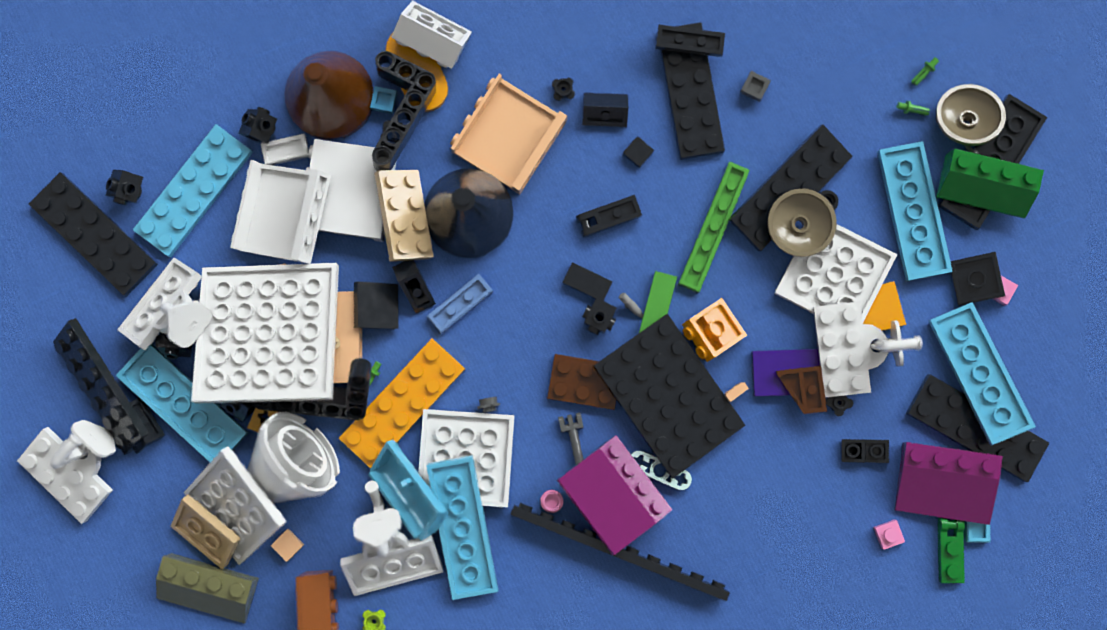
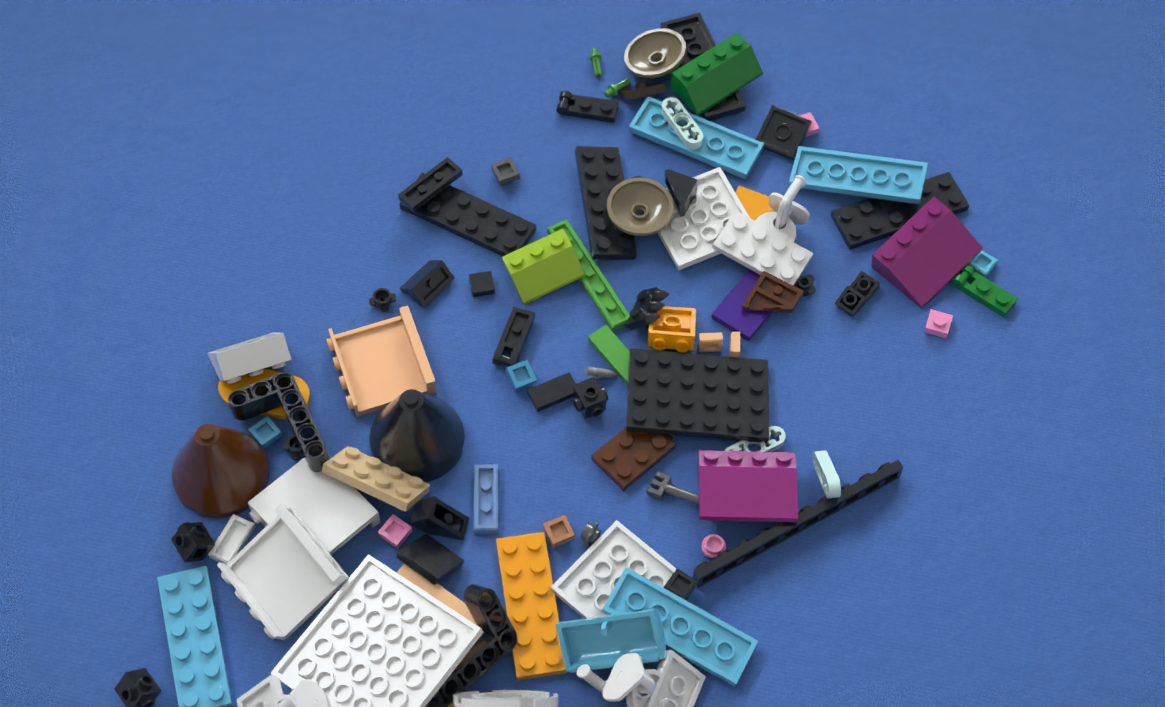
camera: 50 degrees left, 25 degrees down
none -> bright pink plate [378,514,413,549]
none -> lime slope [502,229,585,305]
none -> dark azure plate [505,360,537,391]
none -> nougat plate [543,515,575,548]
none -> black plate [556,91,619,123]
none -> dark brown plate [620,81,666,101]
none -> black plate [626,287,669,331]
none -> light aqua beam [661,97,703,150]
none -> black tile [663,568,698,600]
none -> black slope [665,169,697,217]
none -> light nougat tile [698,332,723,352]
none -> light aqua beam [813,450,841,498]

